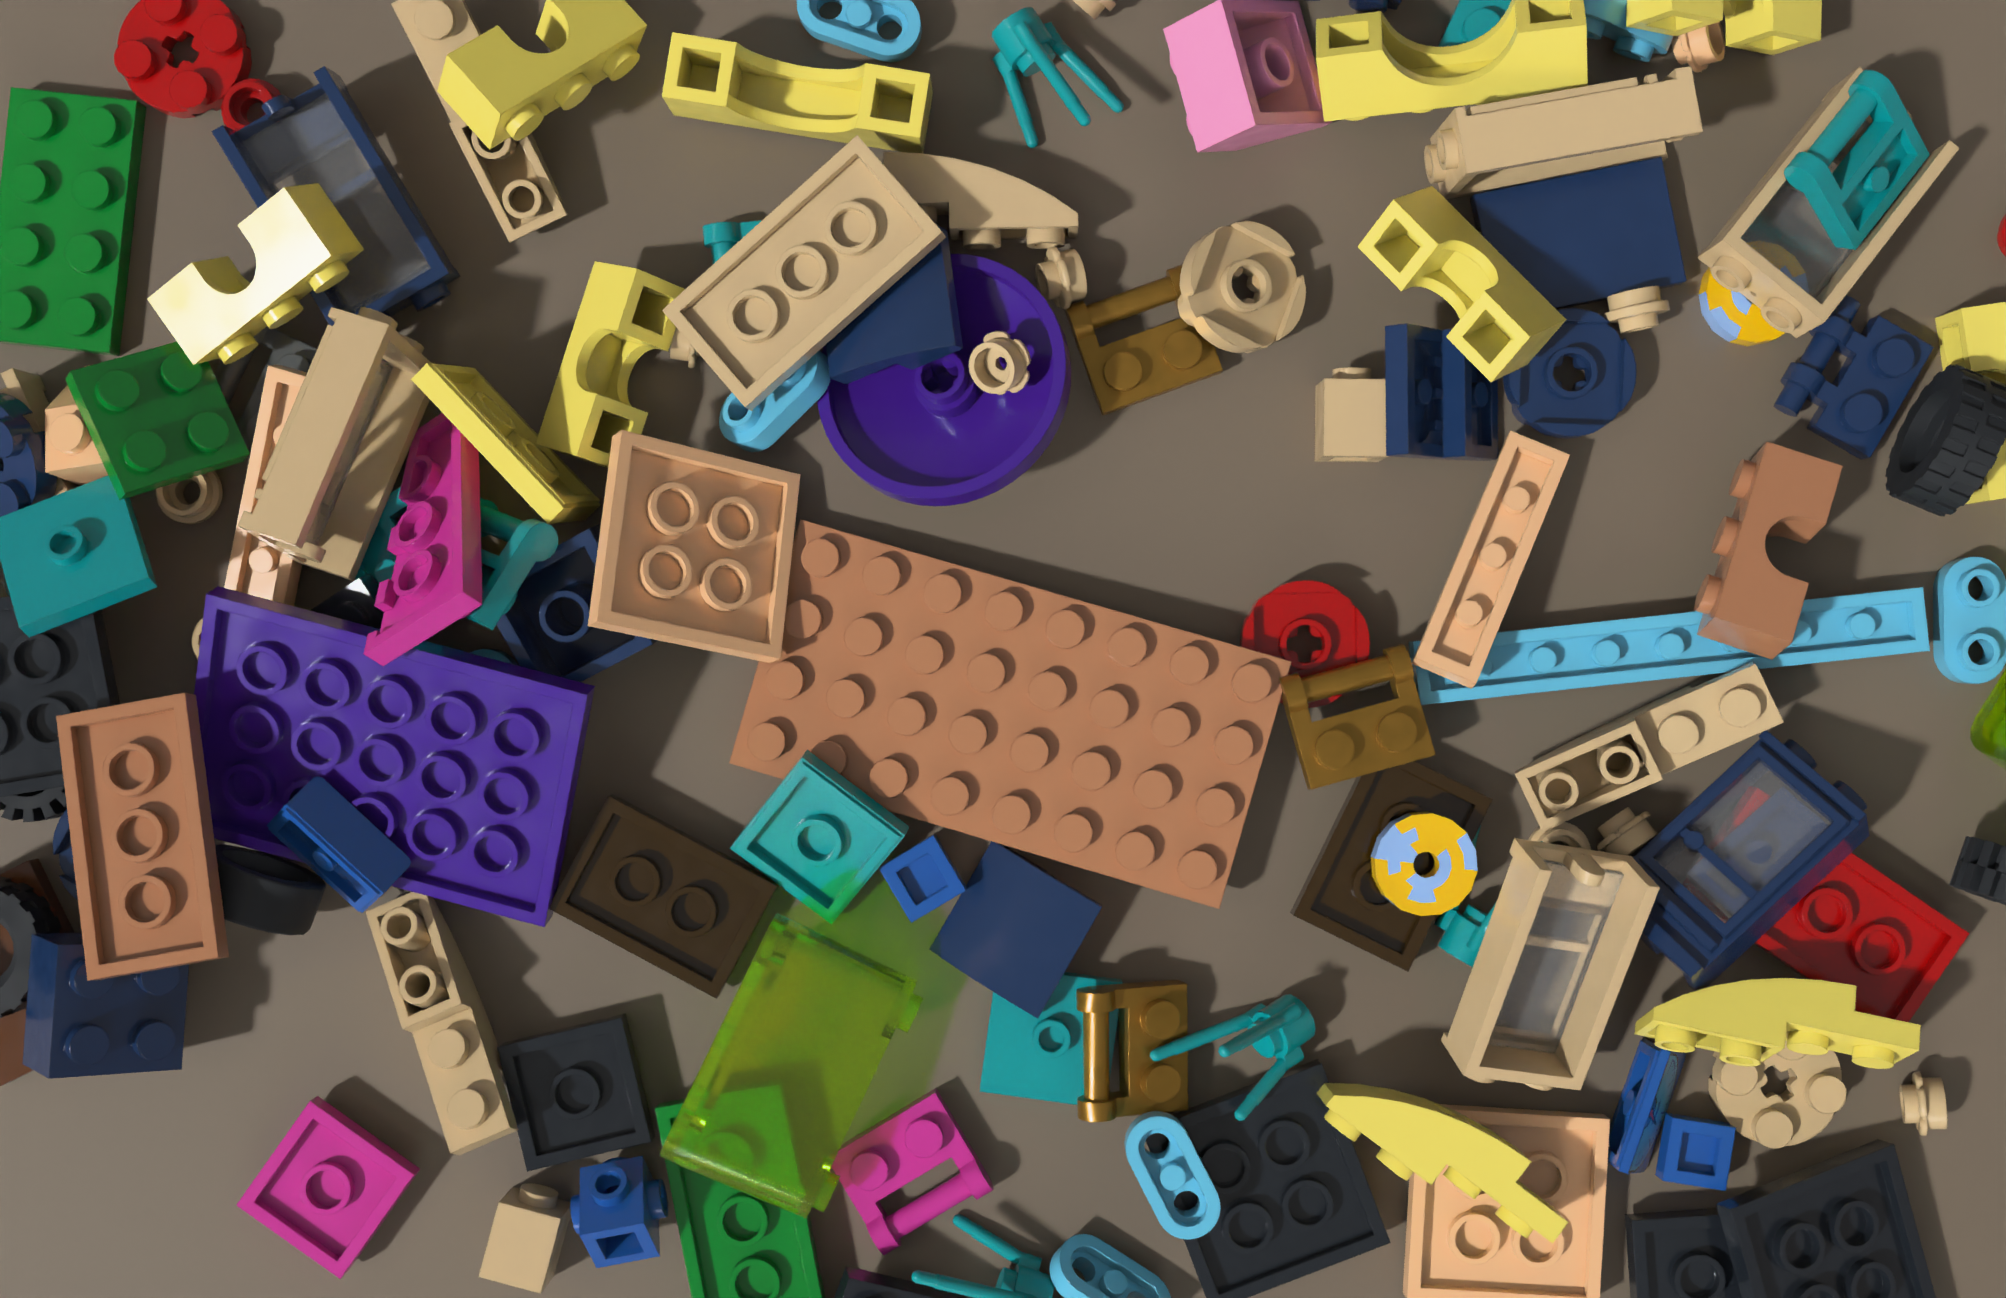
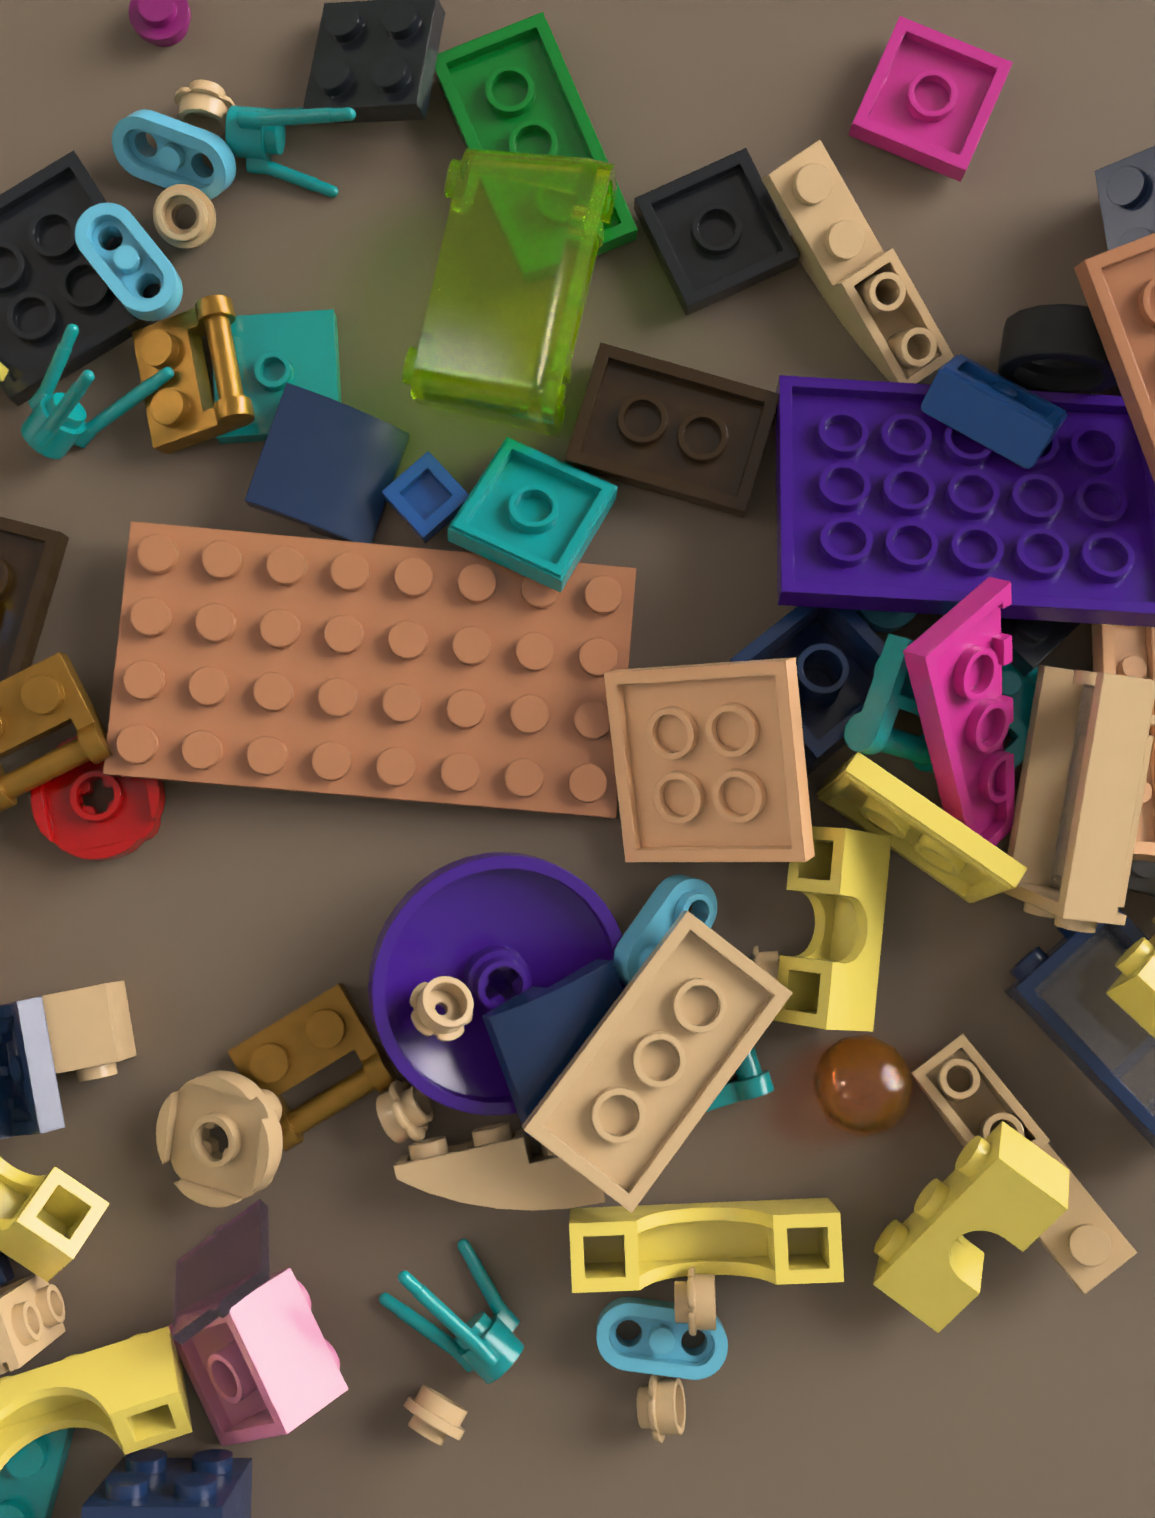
camera: 175 degrees right, 5 degrees down
tan brick [479,1183,571,1294] -> none
blue brick [570,1156,668,1268] -> none
dark pink plate [826,1088,994,1255] -> none
none -> tan plate [153,184,216,249]
none -> piece [172,1199,270,1345]
none -> tan plate [674,1267,716,1336]
none -> clear orange hair [813,1034,913,1138]

